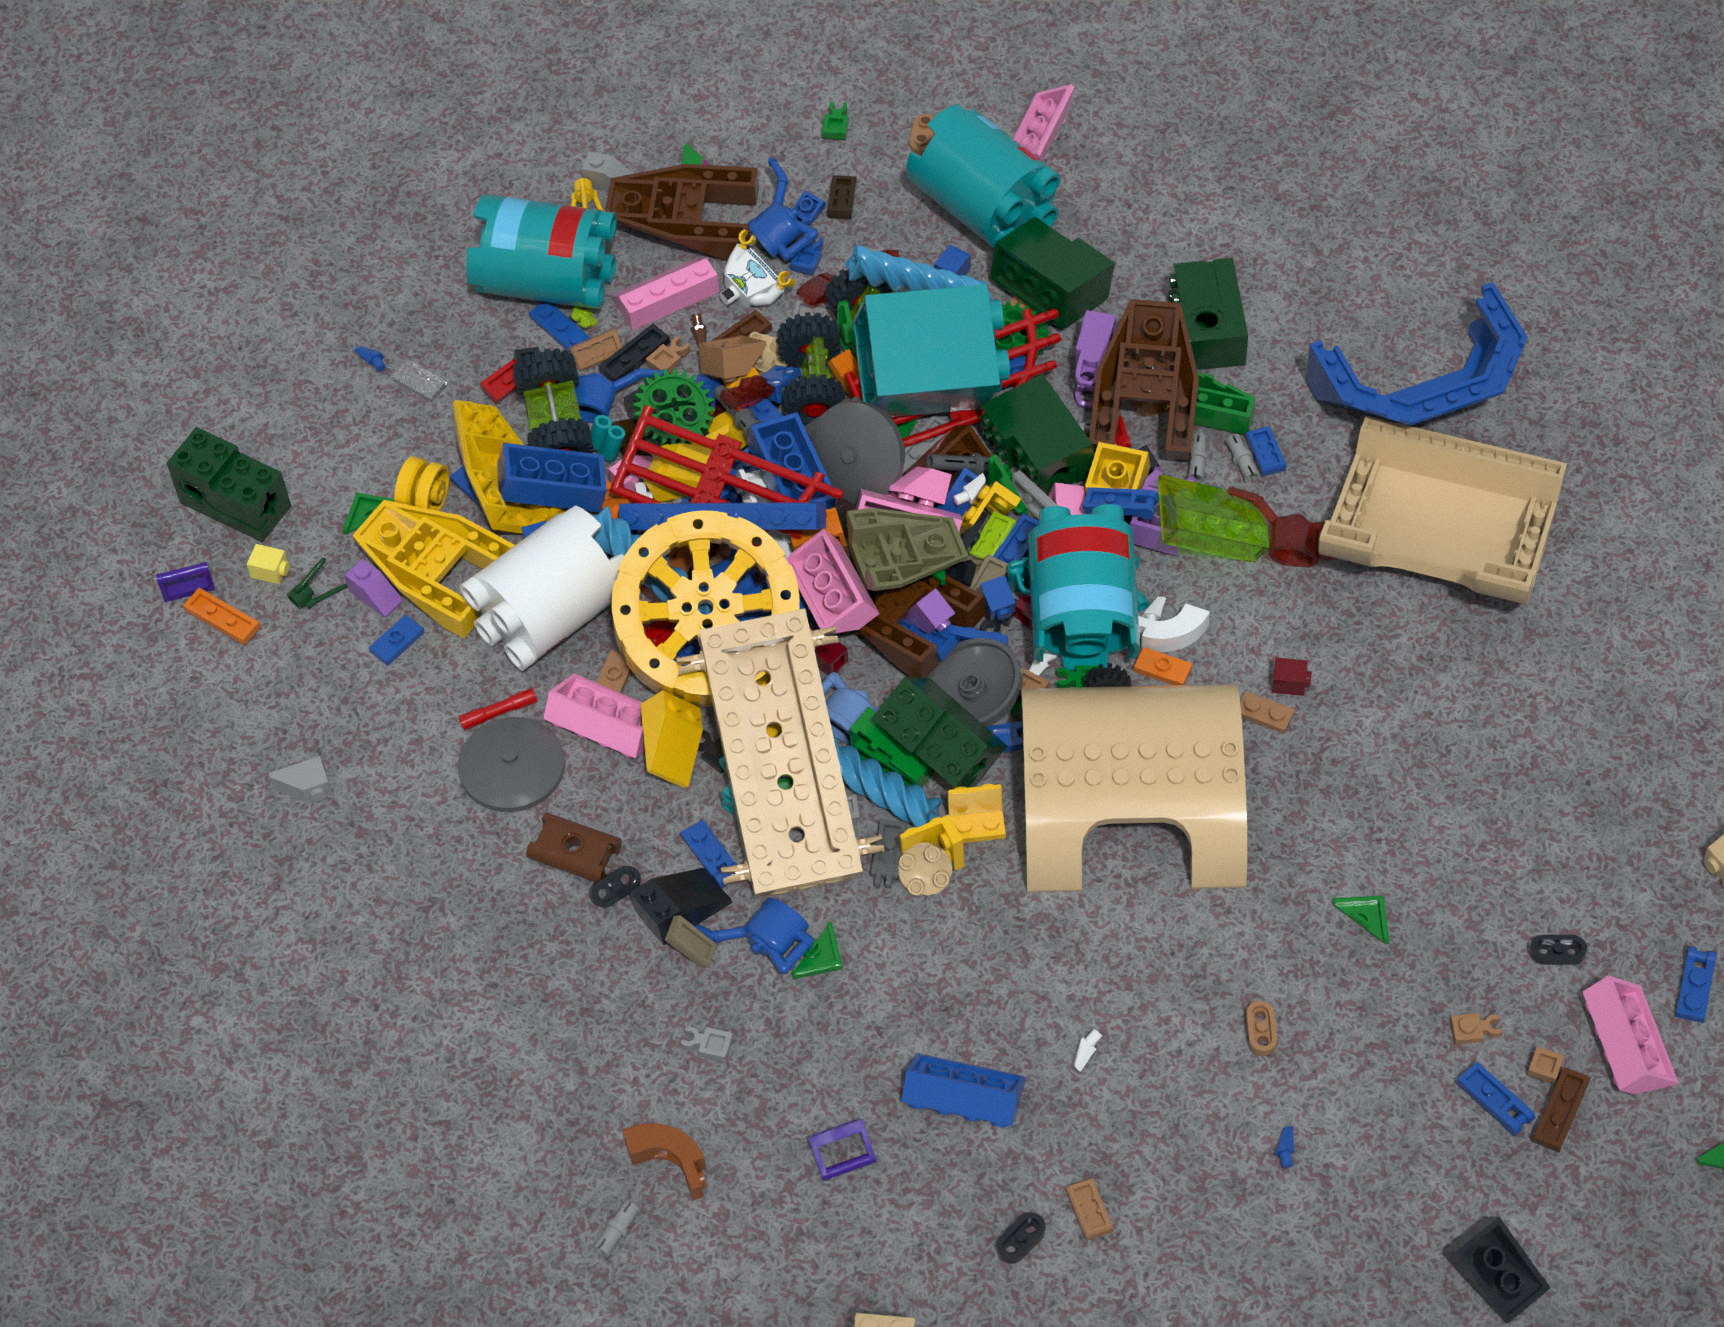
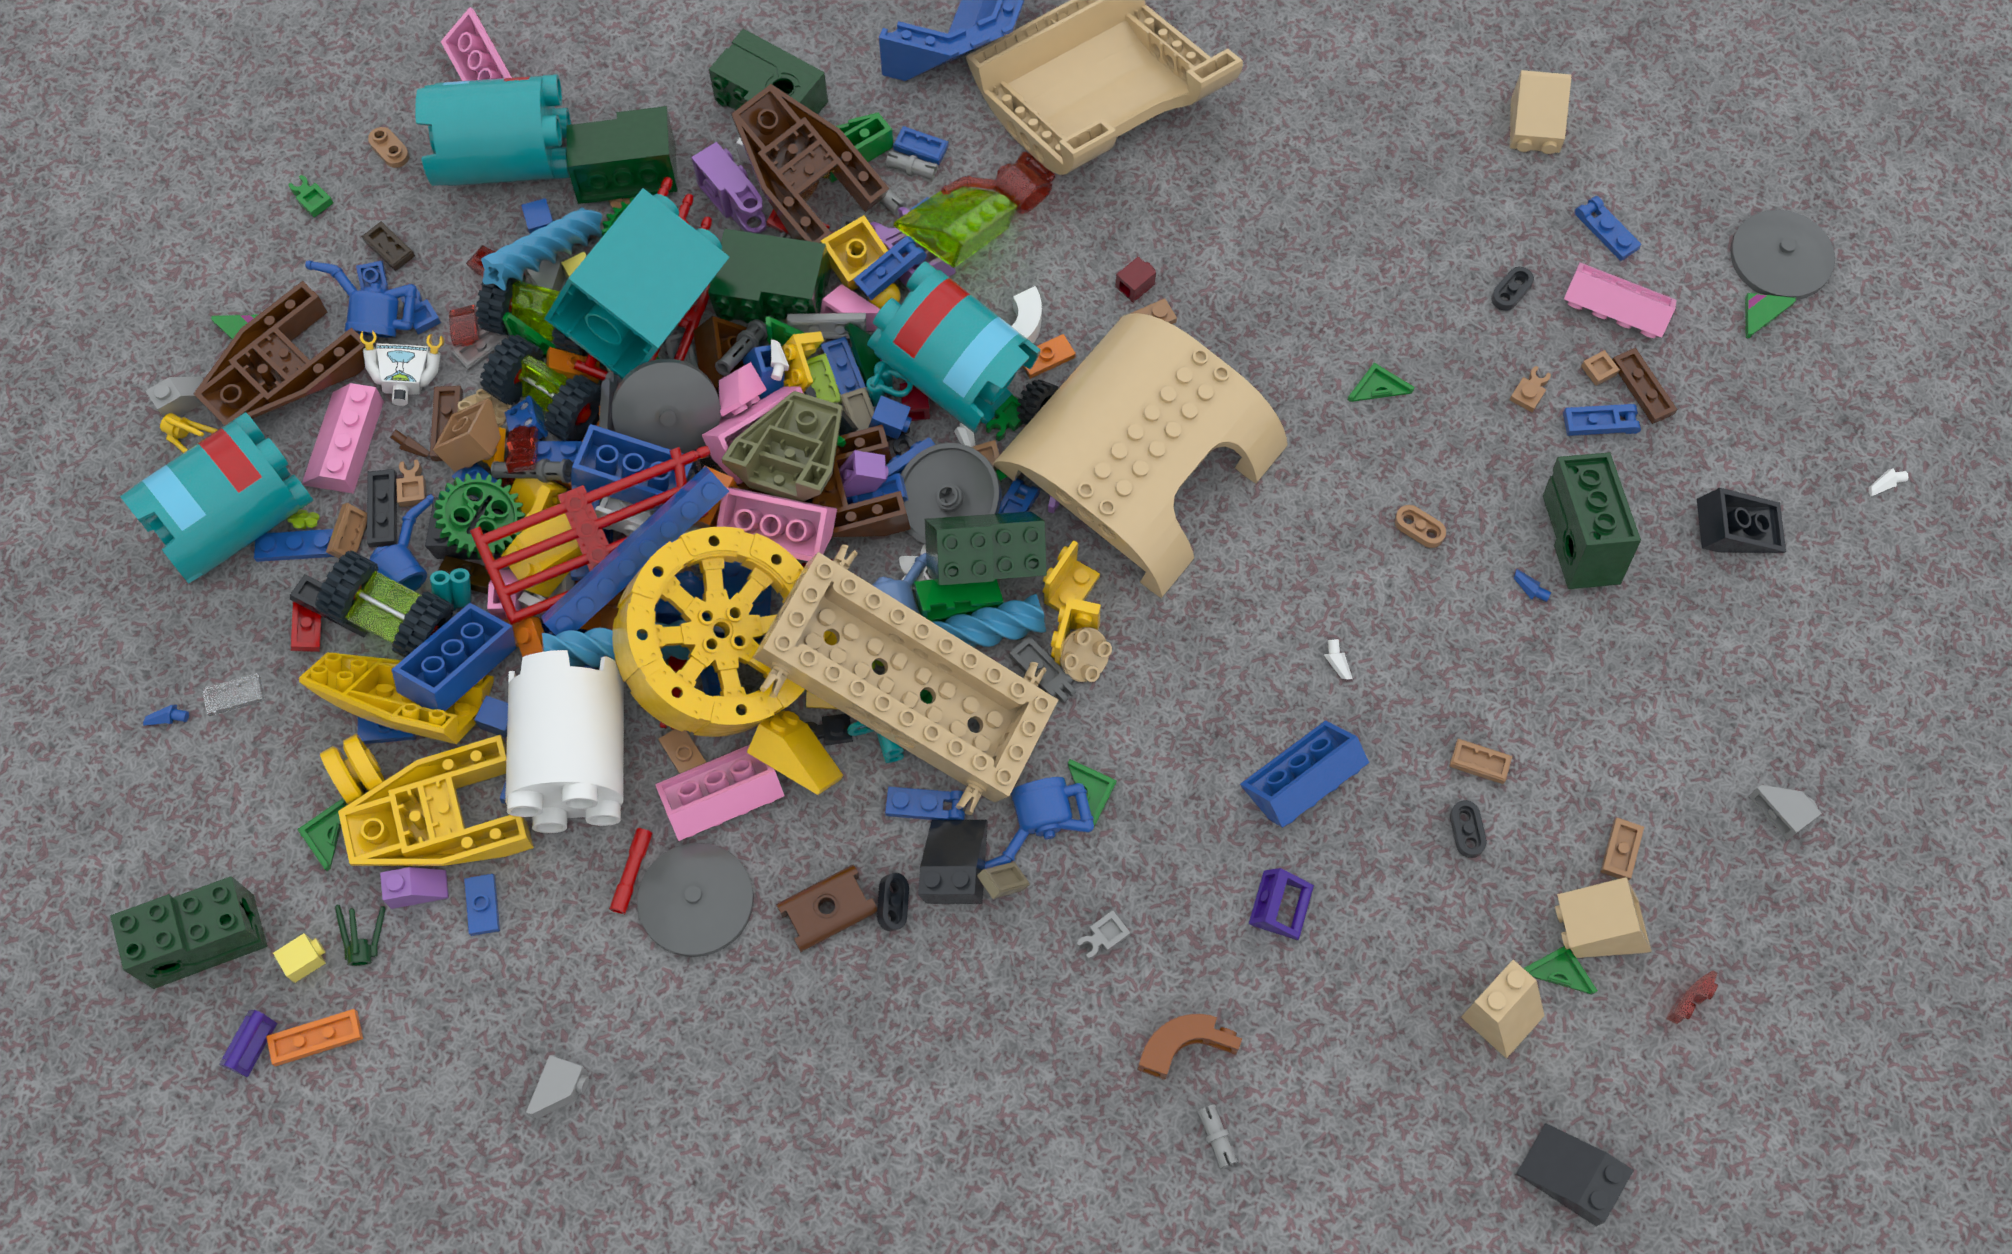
camera: 55 degrees left, 10 degrees up
none -> dark green piece [1543,452,1641,589]

